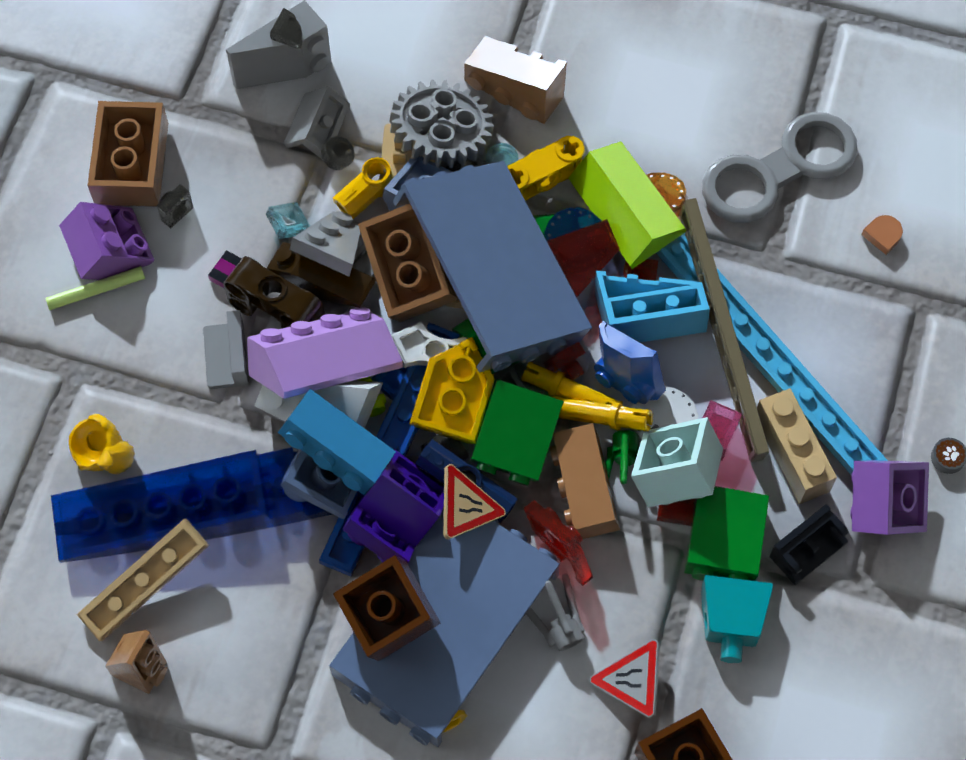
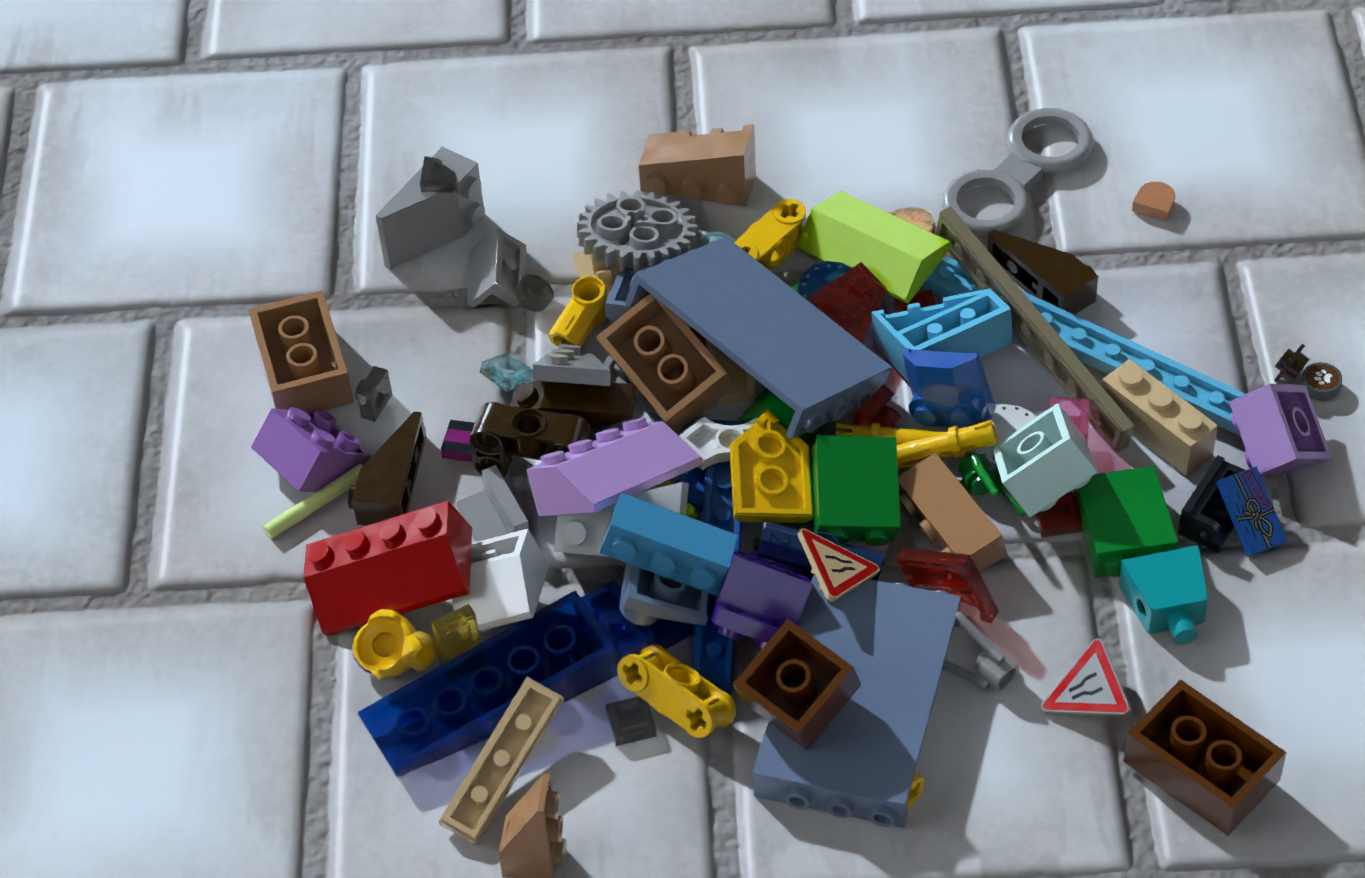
camera: 15 degrees left, 15 degrees down
none -> red slope [303,501,472,636]
none -> dark brown slope [348,411,426,526]
none -> clear yellow tile [431,604,484,680]
none -> white slope [452,529,549,636]
none -> clear smoke tile [605,696,657,746]
none -> yellow piece [617,645,736,738]
none -> dark brown slope [987,229,1098,315]
none -> blue tile [1216,466,1288,557]
none -> dark brown plate [1274,344,1310,384]

